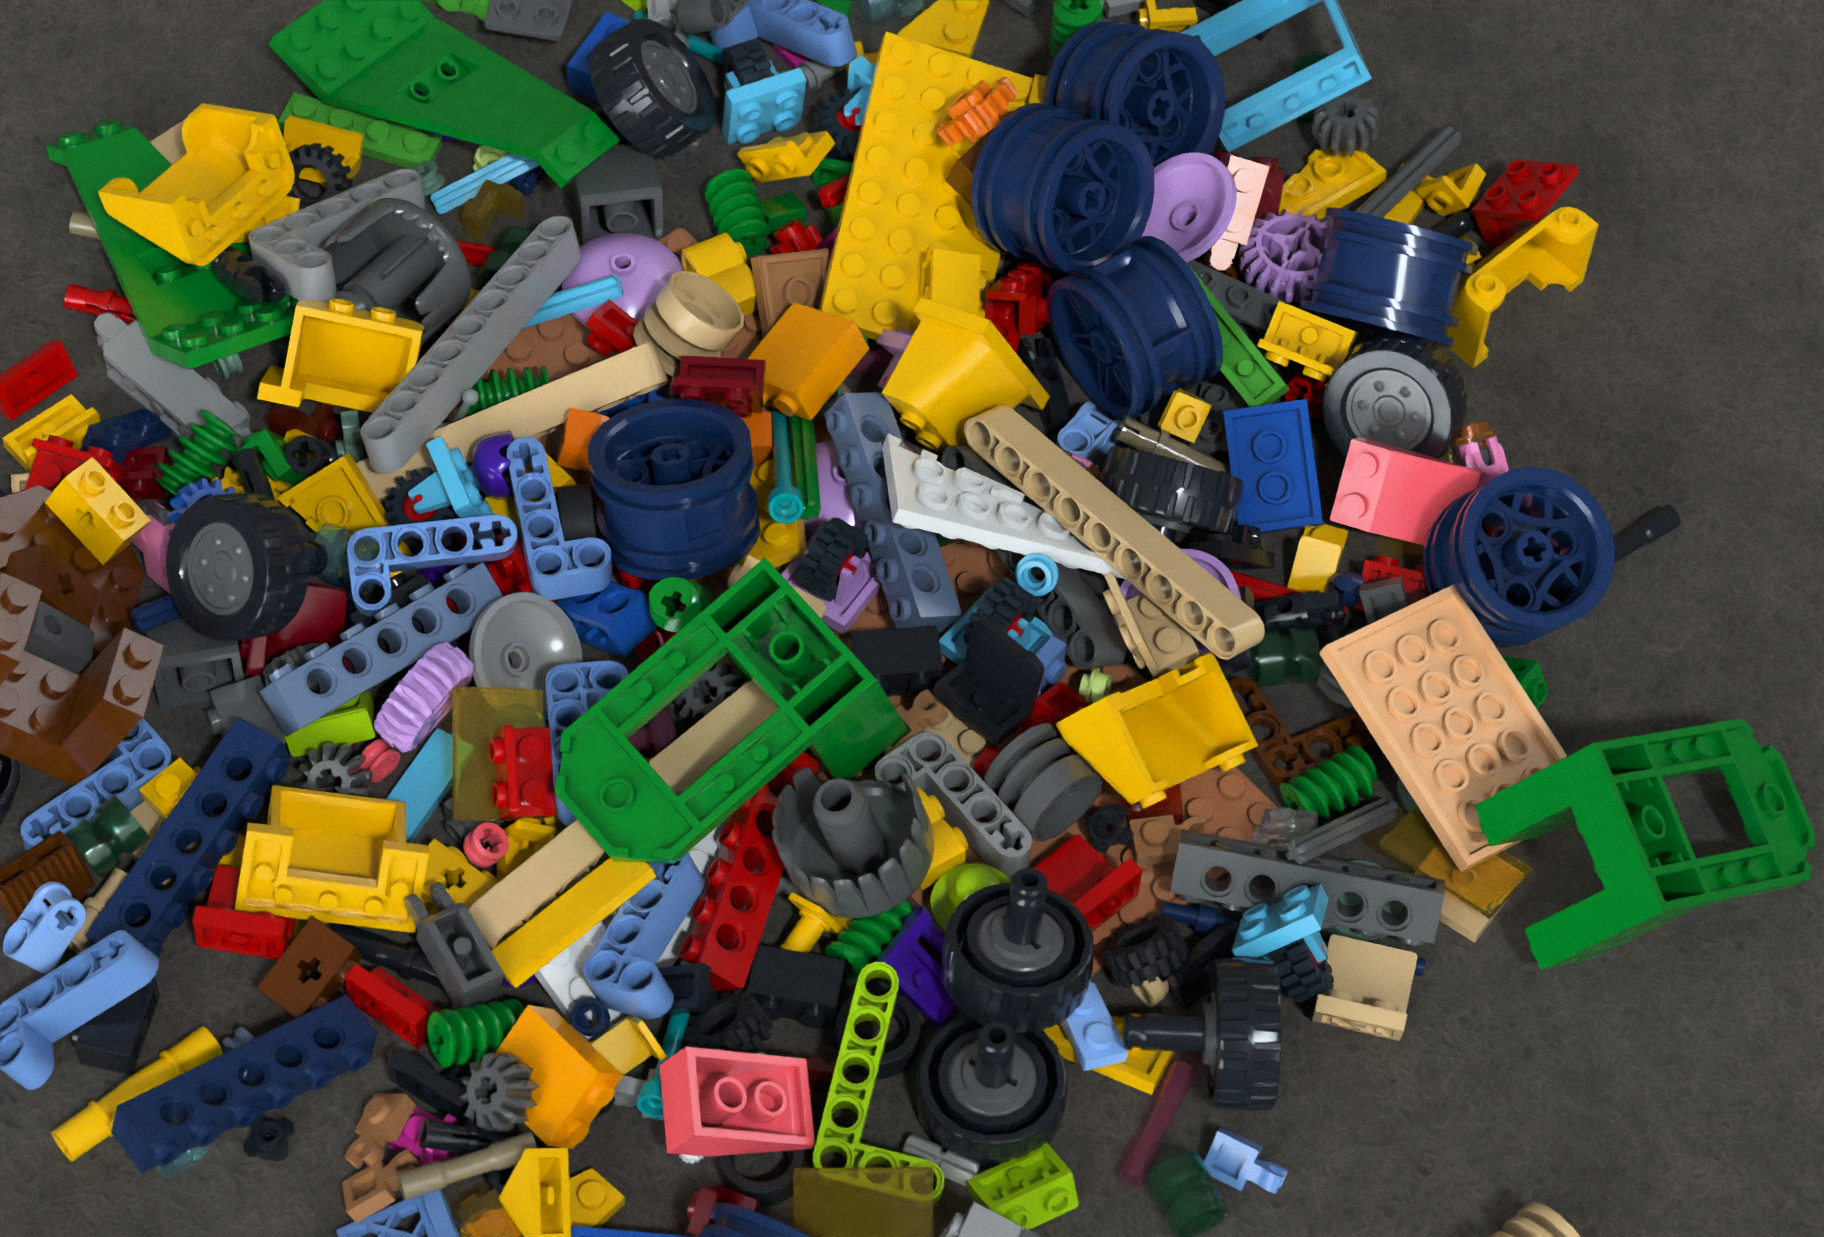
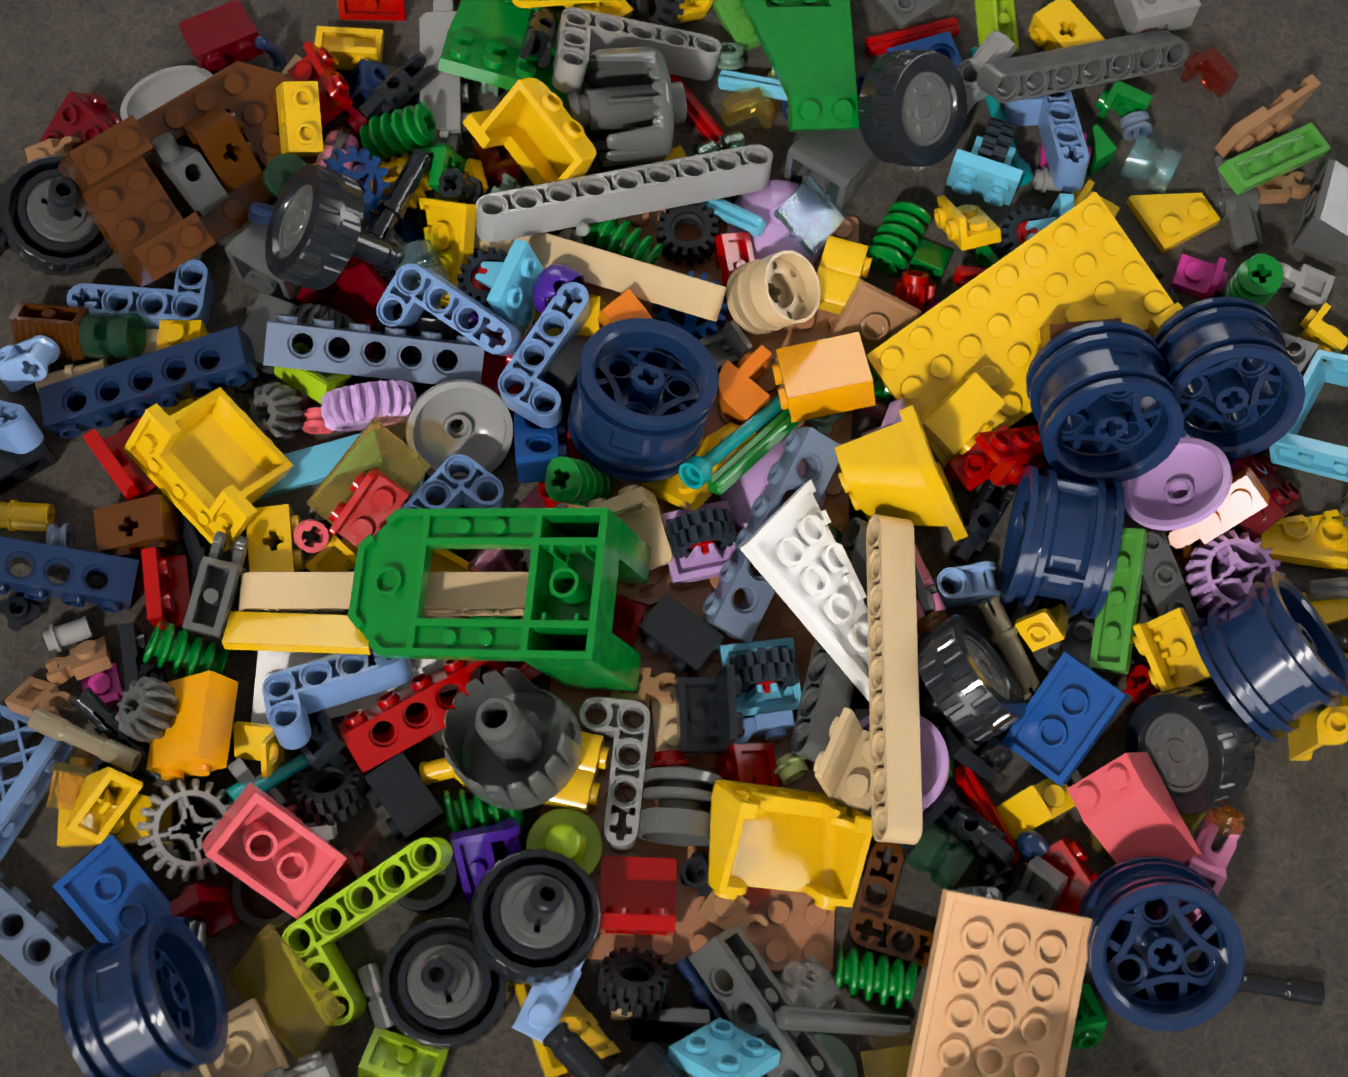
camera: 45 degrees right, 15 degrees up
dark blue hinge [571,998,611,1037] -> none
dark red bracket [671,355,766,418] -> none
orange gear [936,76,1018,147] -> none
medium azure plate [1015,553,1059,596] -> none
none -> light grey pin [42,616,94,652]
none -> light grey gear [137,778,234,882]
none -> clear green wheel [261,154,307,200]
none -> black hinge [359,52,440,122]
none -> black tyre [657,202,719,267]
none -> clear light blue piece [774,176,845,256]
none -> red axle [864,17,959,57]
none -> dark pink bracket [1170,254,1228,299]

